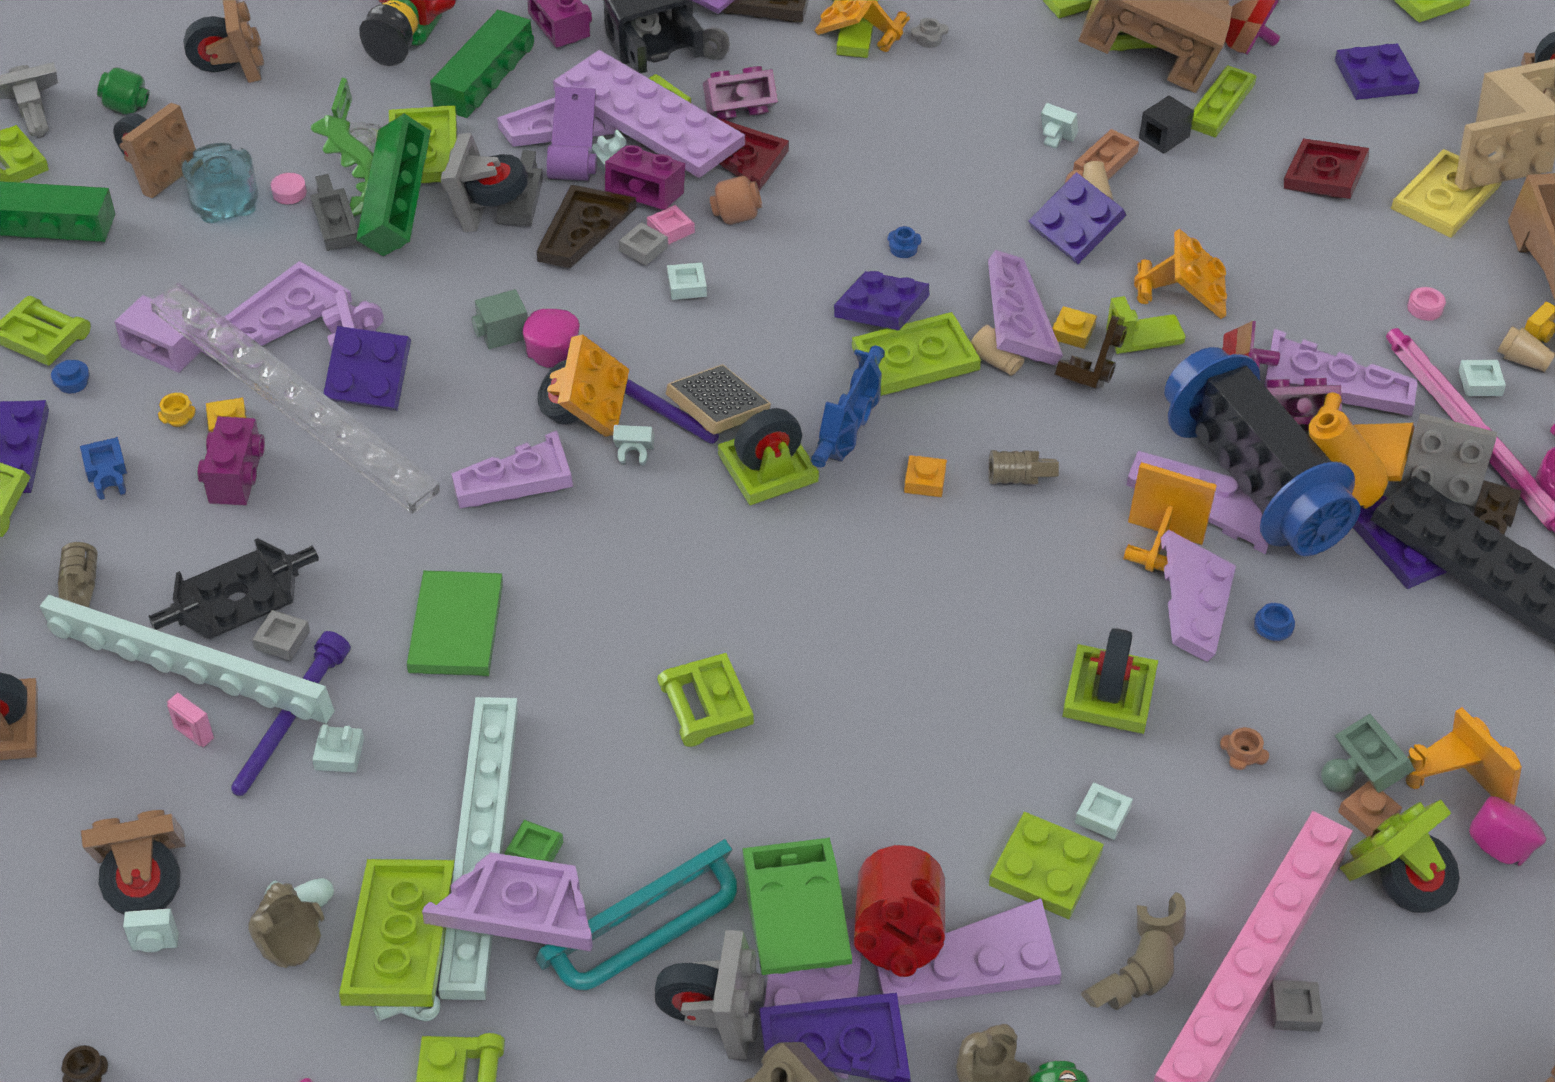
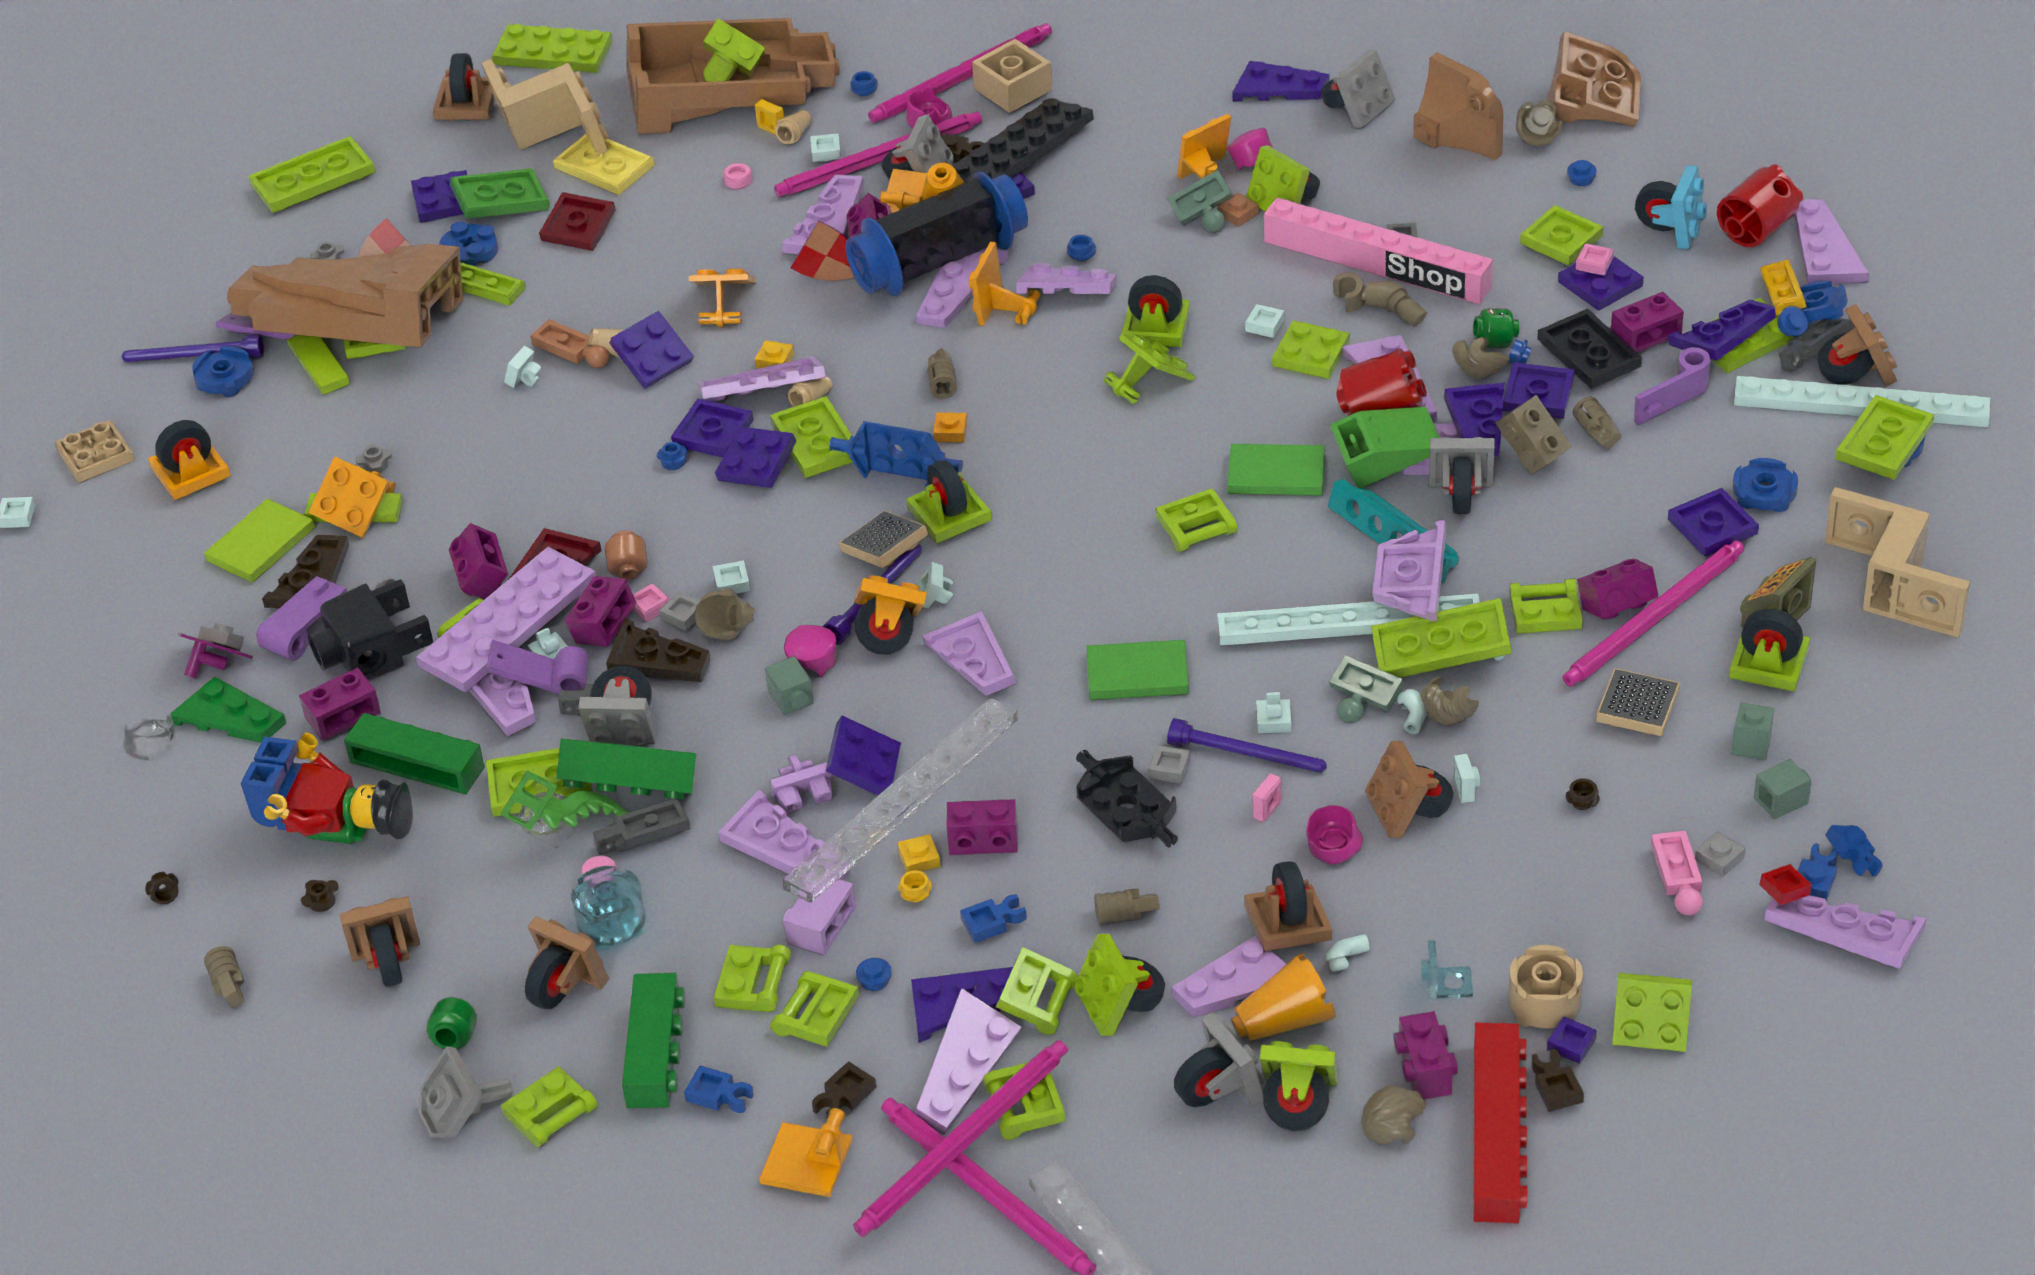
camera: 90 degrees left, 5 degrees down
light aqua plate [39,595,335,723] -> none
bright green tile [504,820,564,862] -> none
dark brown bracket [1054,315,1128,389] -> none
lime bracket [1106,296,1186,354] -> none
black brick [1139,95,1194,154] -> none
nougat plate [1220,727,1269,770] -> none
none -> dark brown plate [301,880,339,912]
none -> blue plate [439,221,498,267]
none -> bright green tile [450,168,549,219]
none -> dark purple plate [671,398,754,458]
none -> dark tan hair [695,588,755,641]
none -> lime plate [714,944,791,1012]
none -> lime plate [1104,334,1196,404]
none -> bright green tile [1228,444,1325,495]
none -> dark pink hair [1306,805,1363,865]
none -> sand green plate [1329,655,1405,723]

